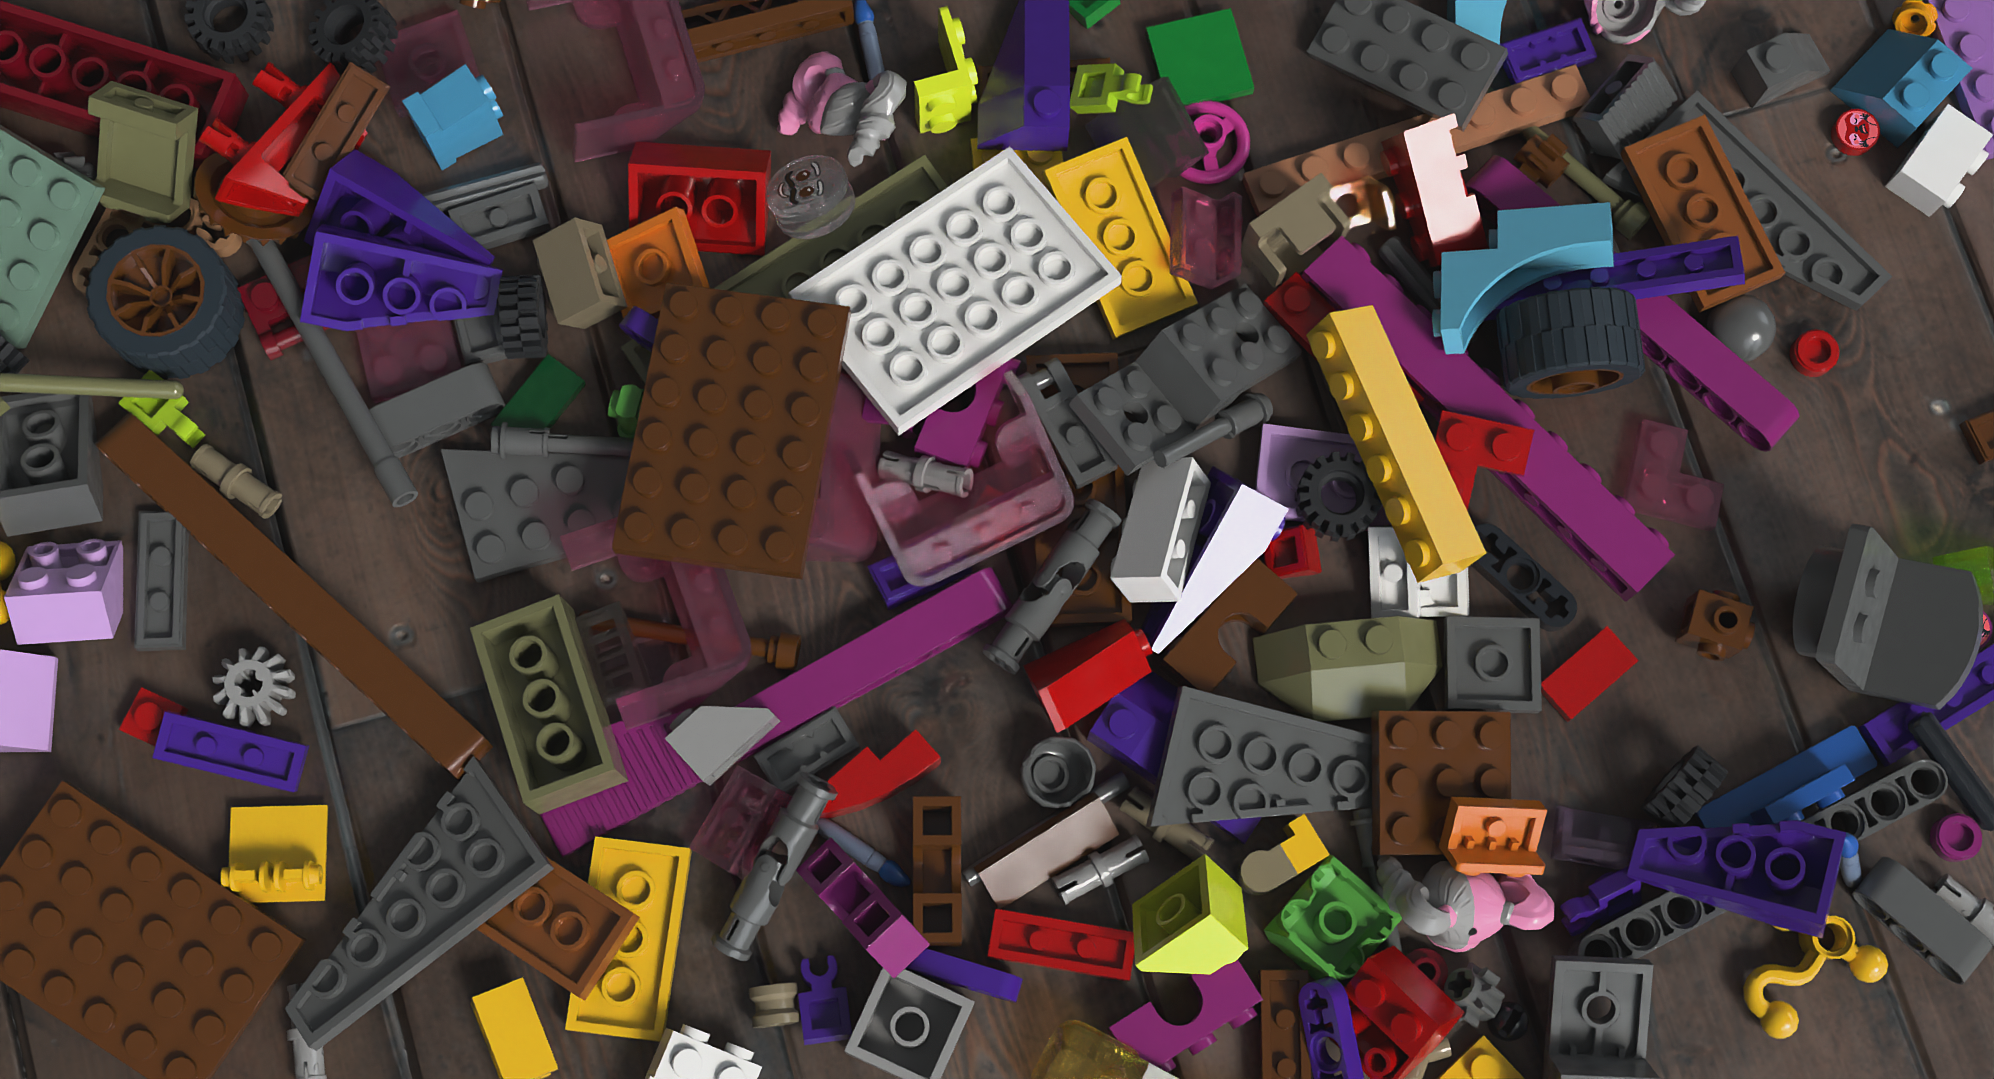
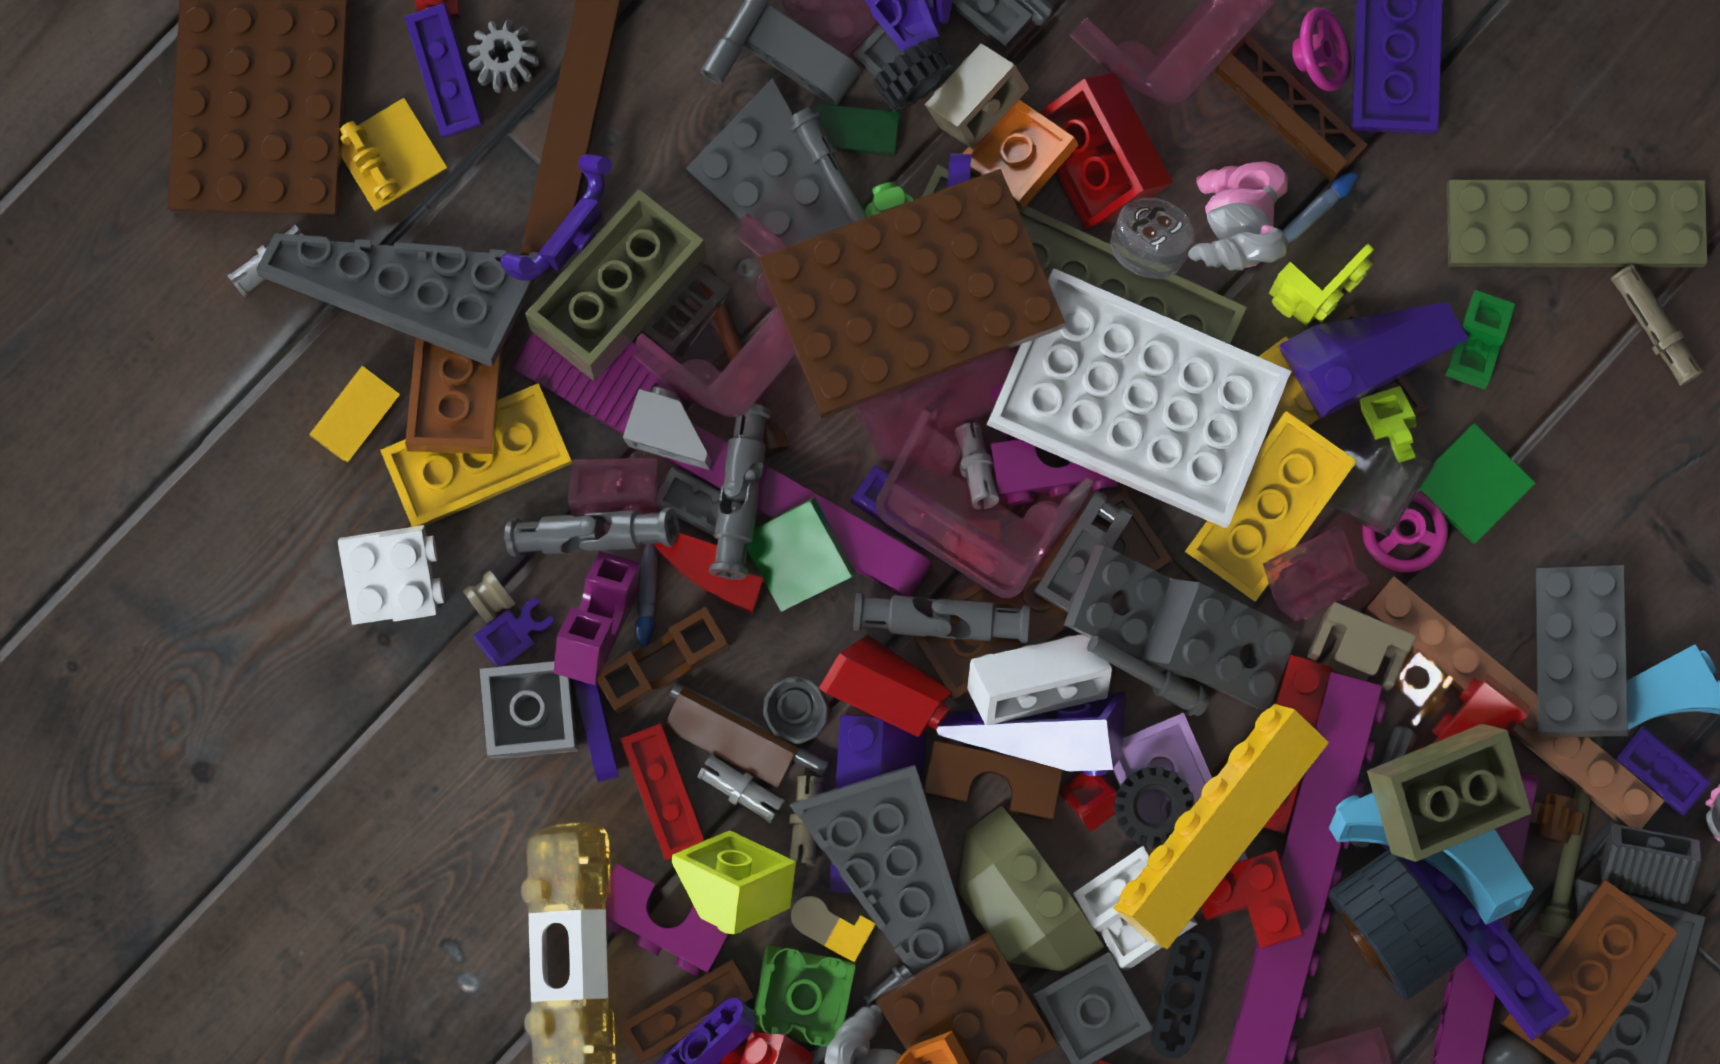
camera: 70 degrees right, 5 degrees up
none -> dark purple piece [501,154,612,281]
none -> dark grey piece [709,403,772,580]
none -> tile [747,497,856,612]
none -> olive brick [1367,724,1532,862]

